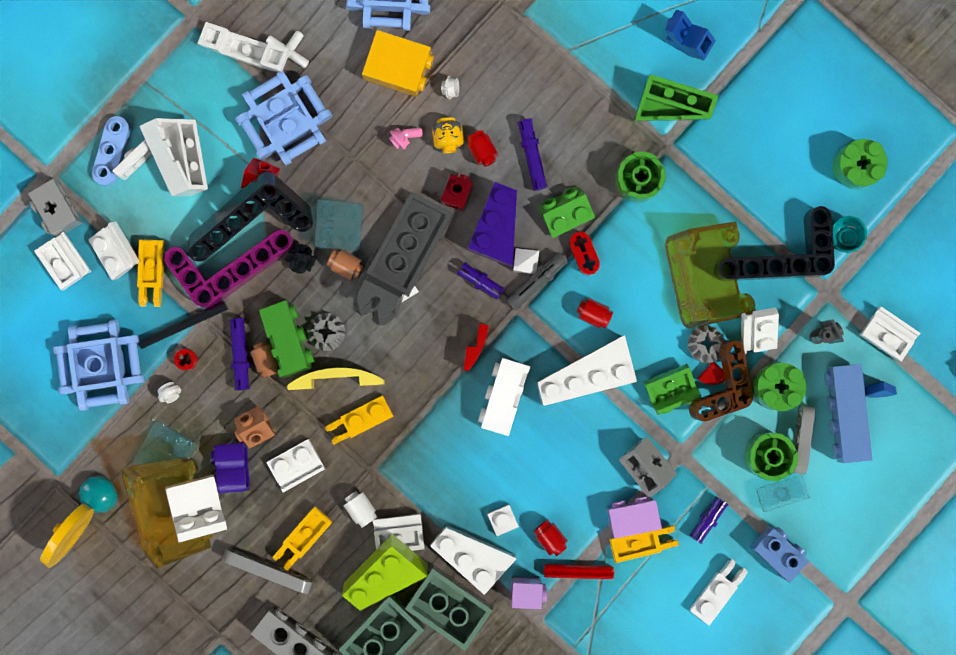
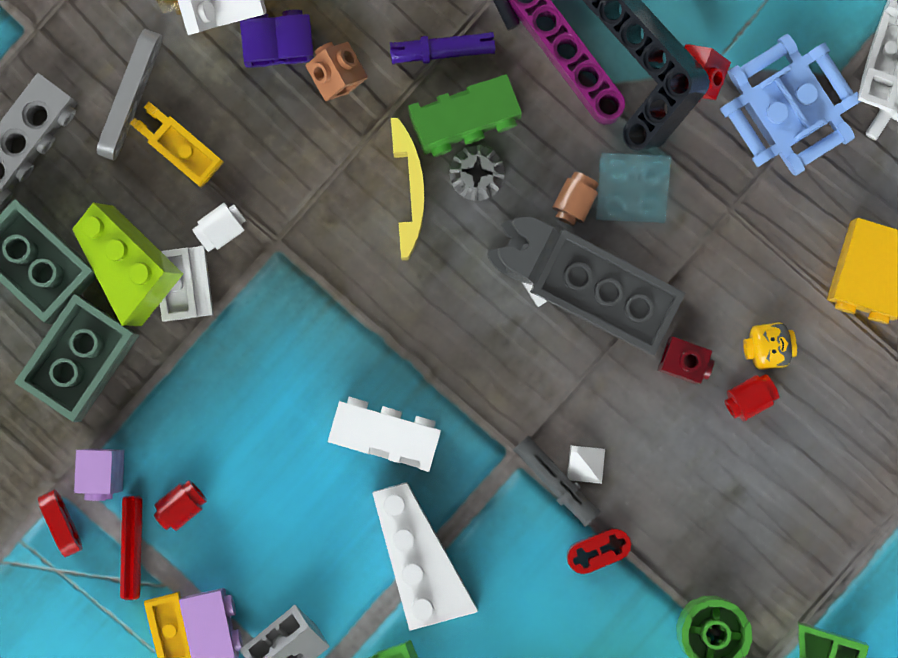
camera: 85 degrees right, 0 degrees up
nougat brick [250,341,280,378] -> none
white plate [266,439,326,492] -> none
black gear [285,244,317,274] -> none
yellow hinge [324,395,394,445] -> none
bright pink plate [389,128,423,150] -> none
white wedge [430,525,517,595] -> none
white plate [441,76,459,99] -> none
dark purple pin [457,262,505,300] -> none
red slope [464,324,489,371] -> none
dark purple wedge [468,182,517,268] -> none
white plate [487,504,519,536] -> none
dark purple pin [517,118,548,191] -> none
bright green bracket [537,187,595,238] -> none
red brick [576,297,613,329] -> none
none -> red beam [38,489,83,557]

